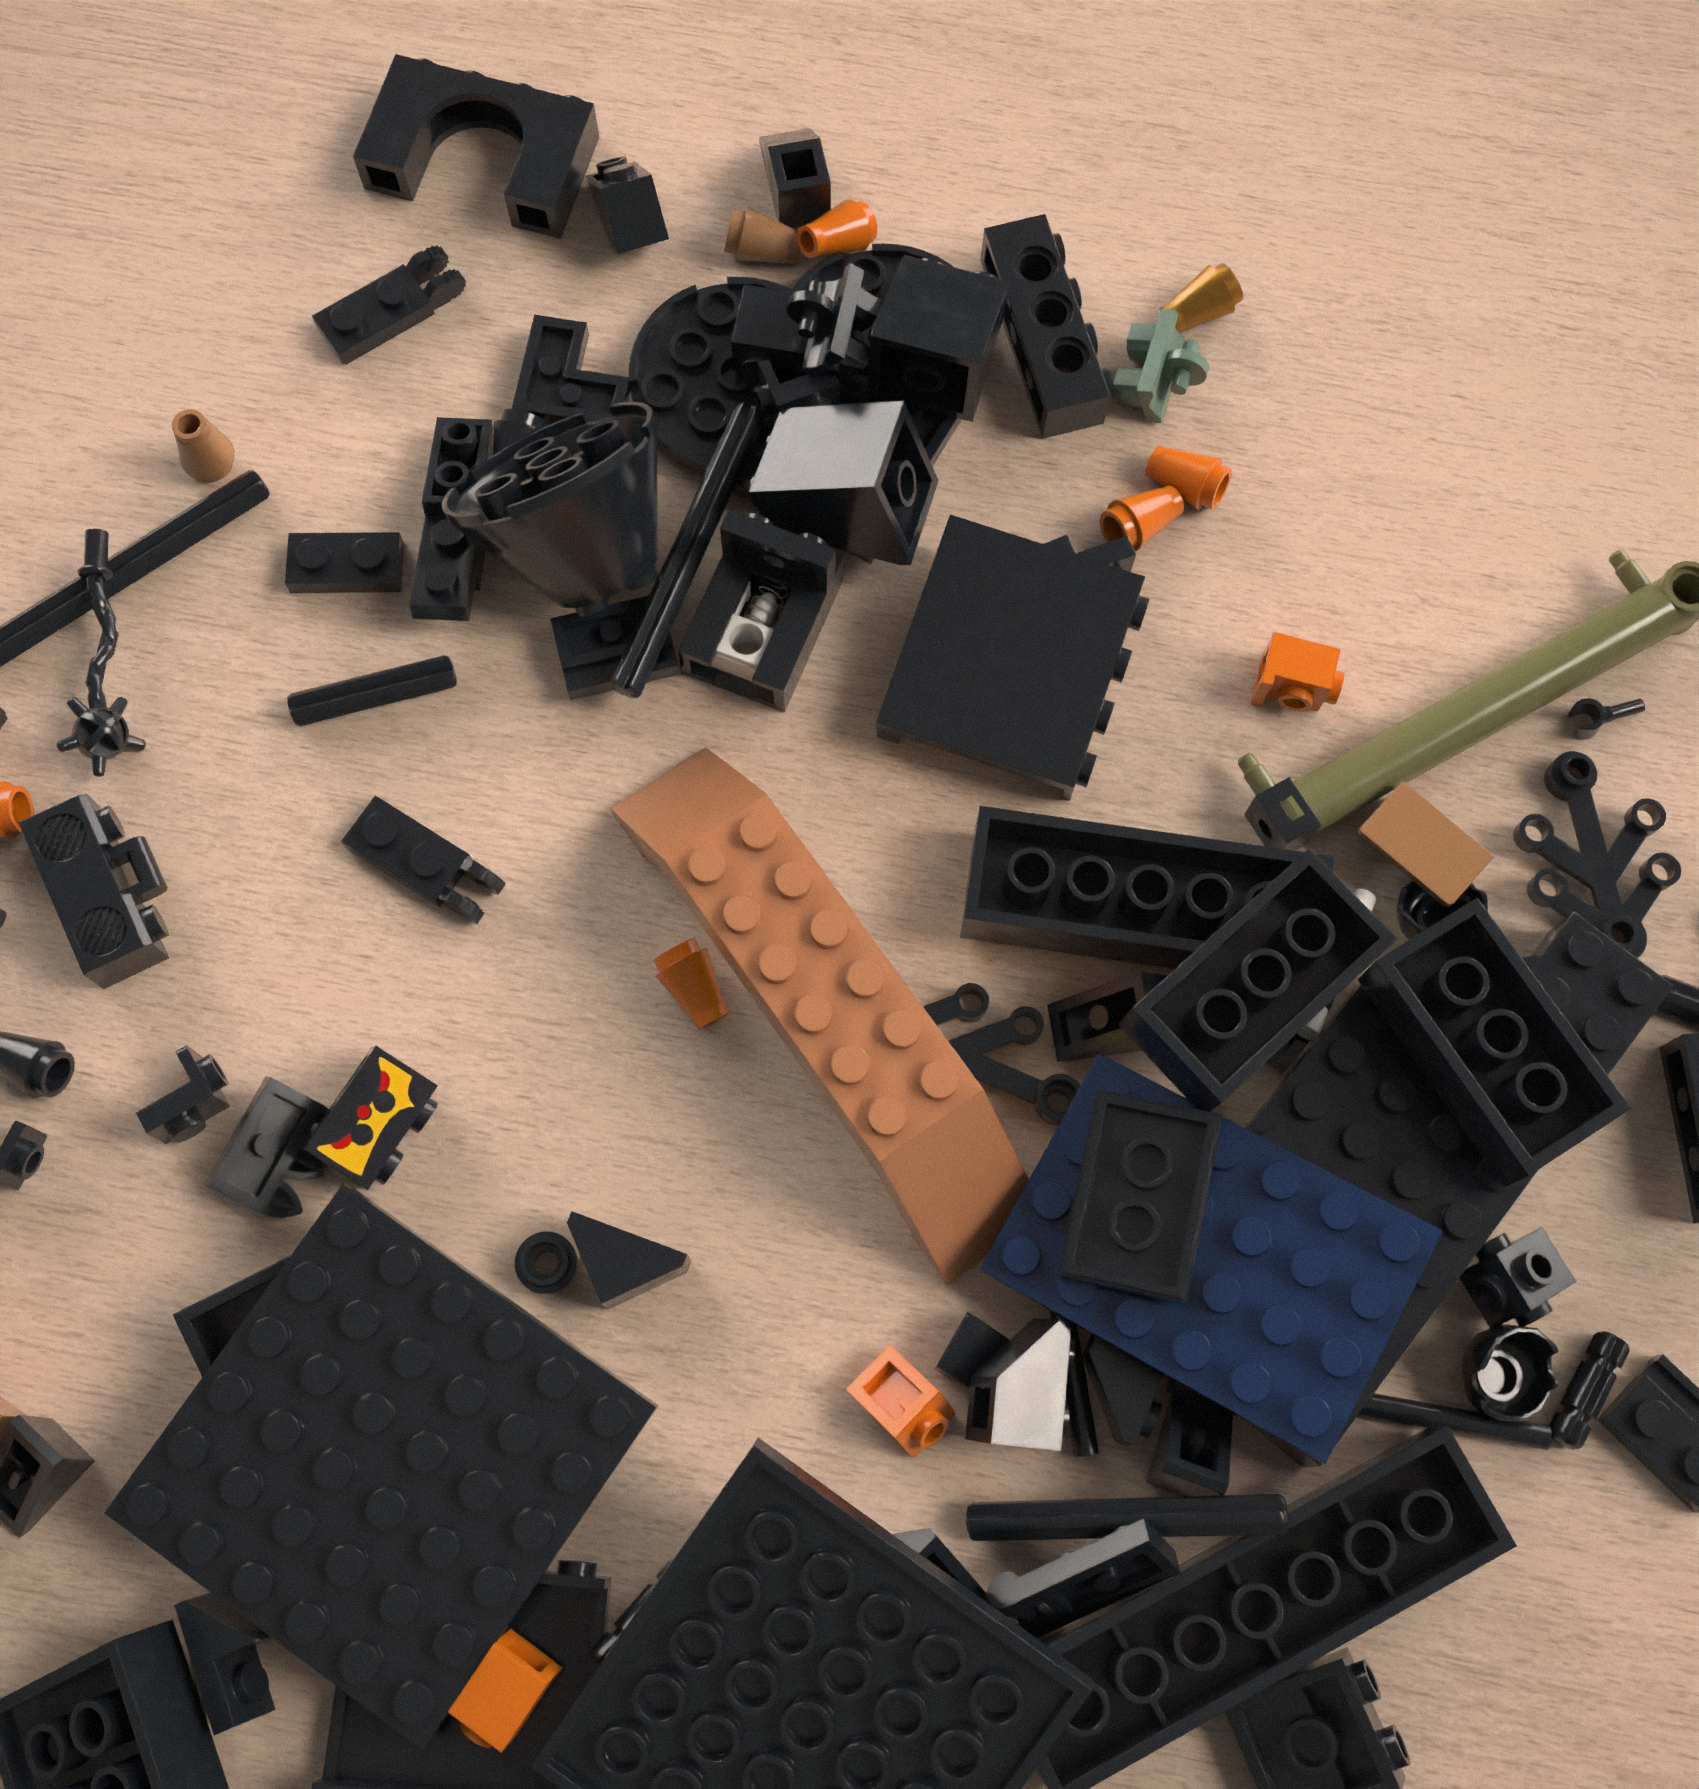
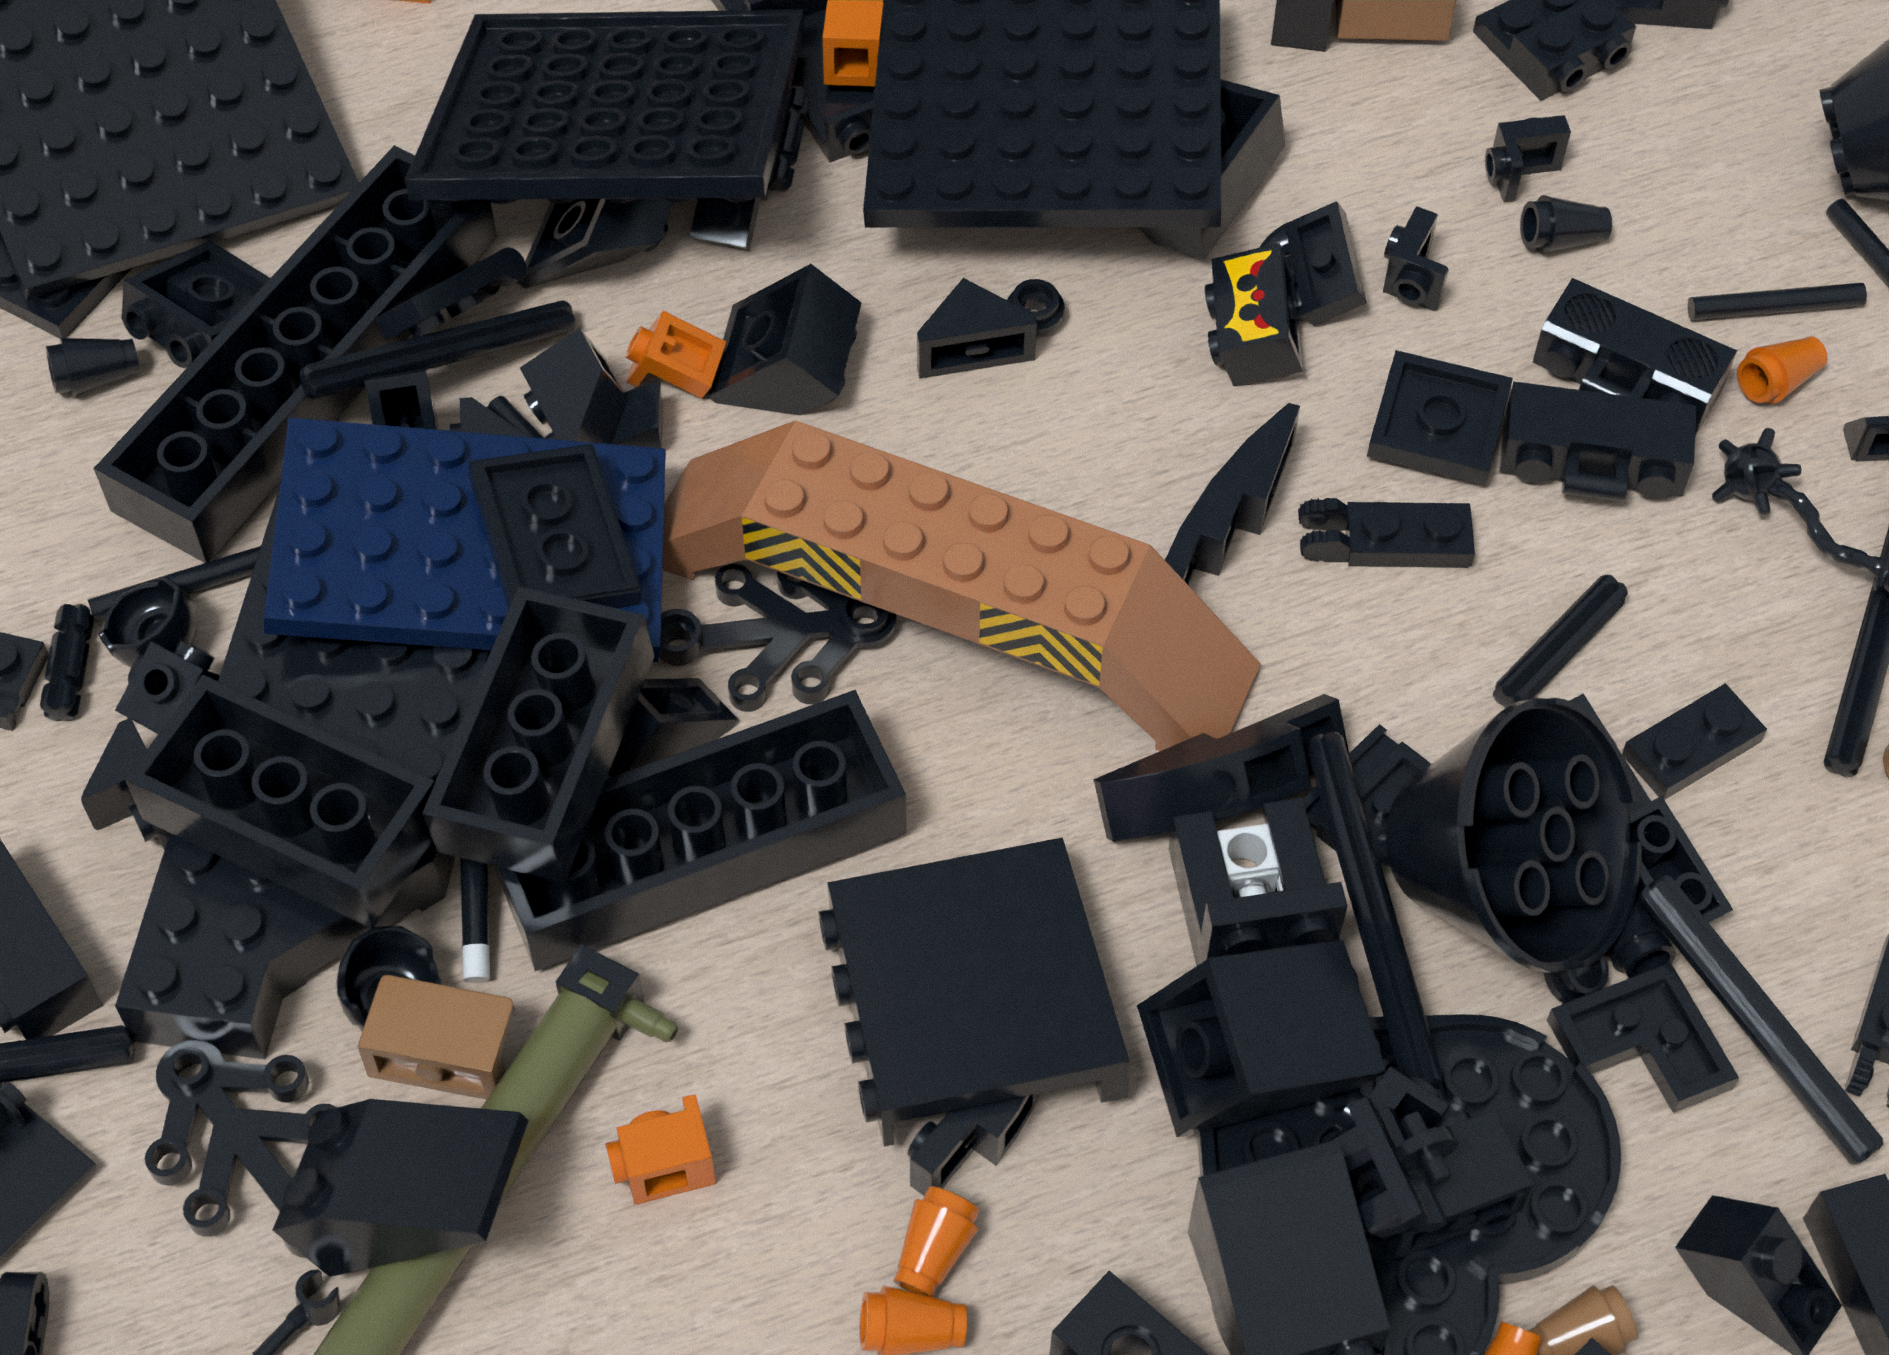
camera: 150 degrees right, 15 degrees down
none -> black cone [46,338,139,397]
none -> black slope [81,717,170,850]
none -> black slope [272,1099,529,1277]
none -> black slope [707,264,862,415]
none -> black slope [1093,694,1349,842]
none -> black slope [1165,403,1300,586]
none -> black plate [1367,350,1513,485]
none -> black piece [1499,381,1696,502]
none -> black axle [1638,875,1884,1165]

